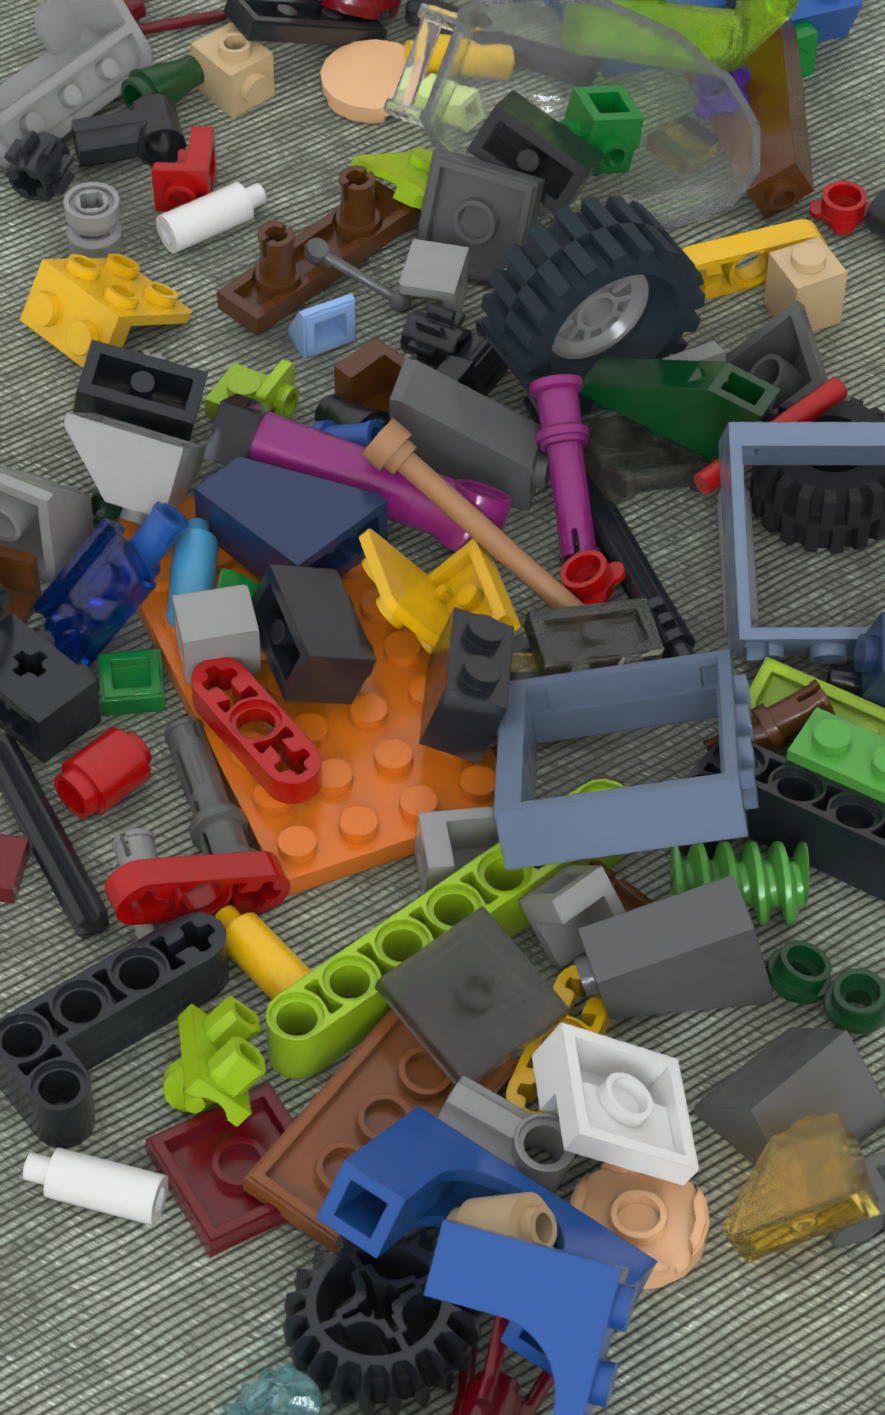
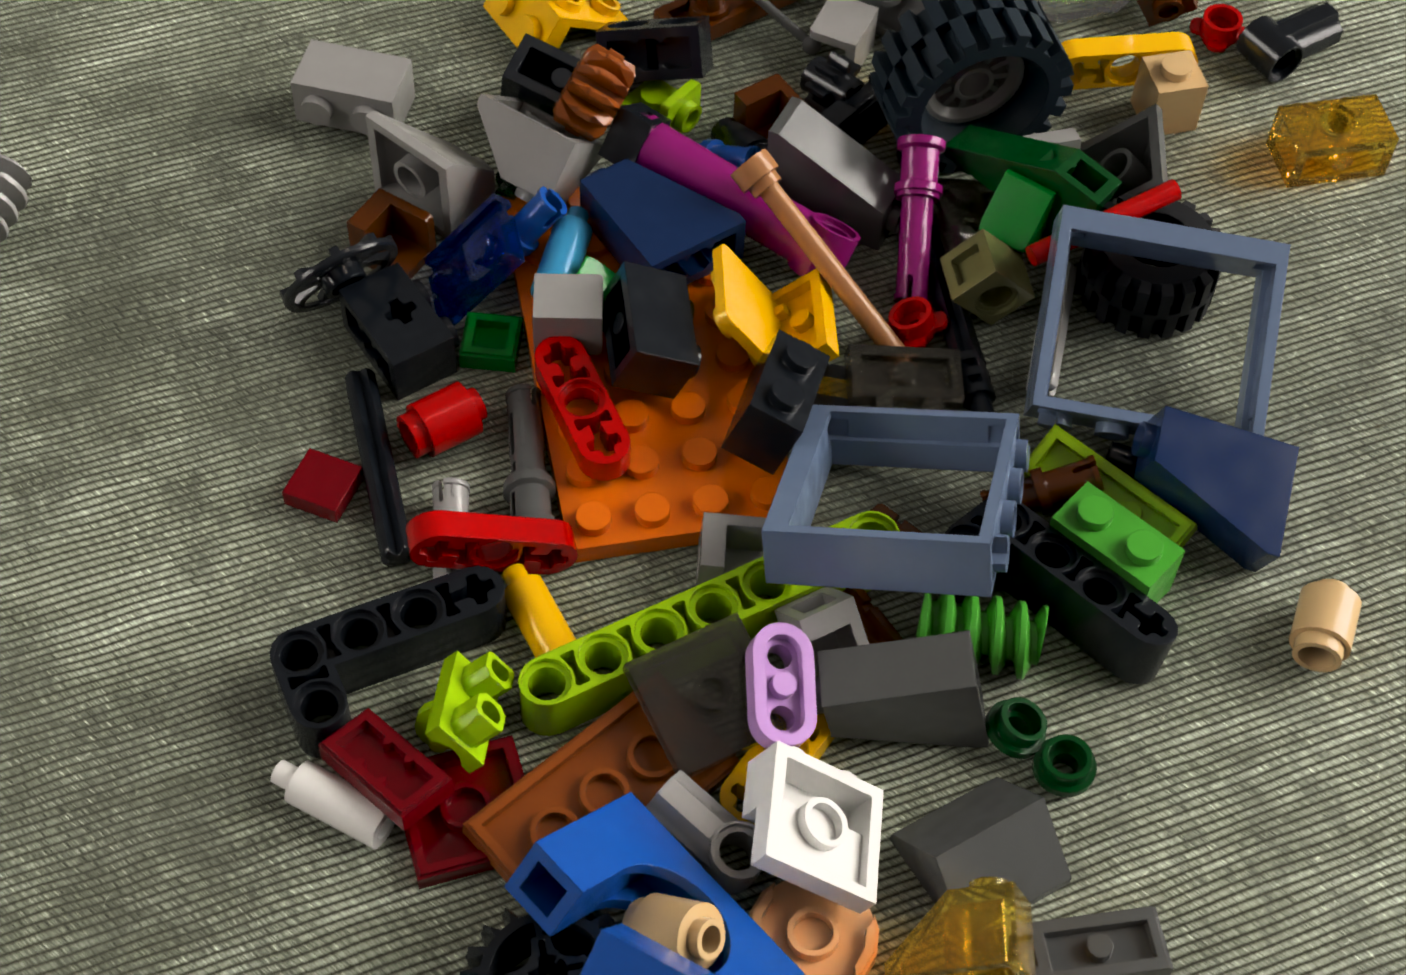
camera: 10 degrees right, 5 degrees up
light blue slope [288,294,356,359] -> none
none -> dark red plate [318,708,455,832]
none -> dark orange gear [553,43,636,142]
none -> black brick [595,15,713,82]
none -> lavender plate [745,622,817,749]
none -> olive brick [940,229,1035,325]
none -> green slope [979,169,1056,252]

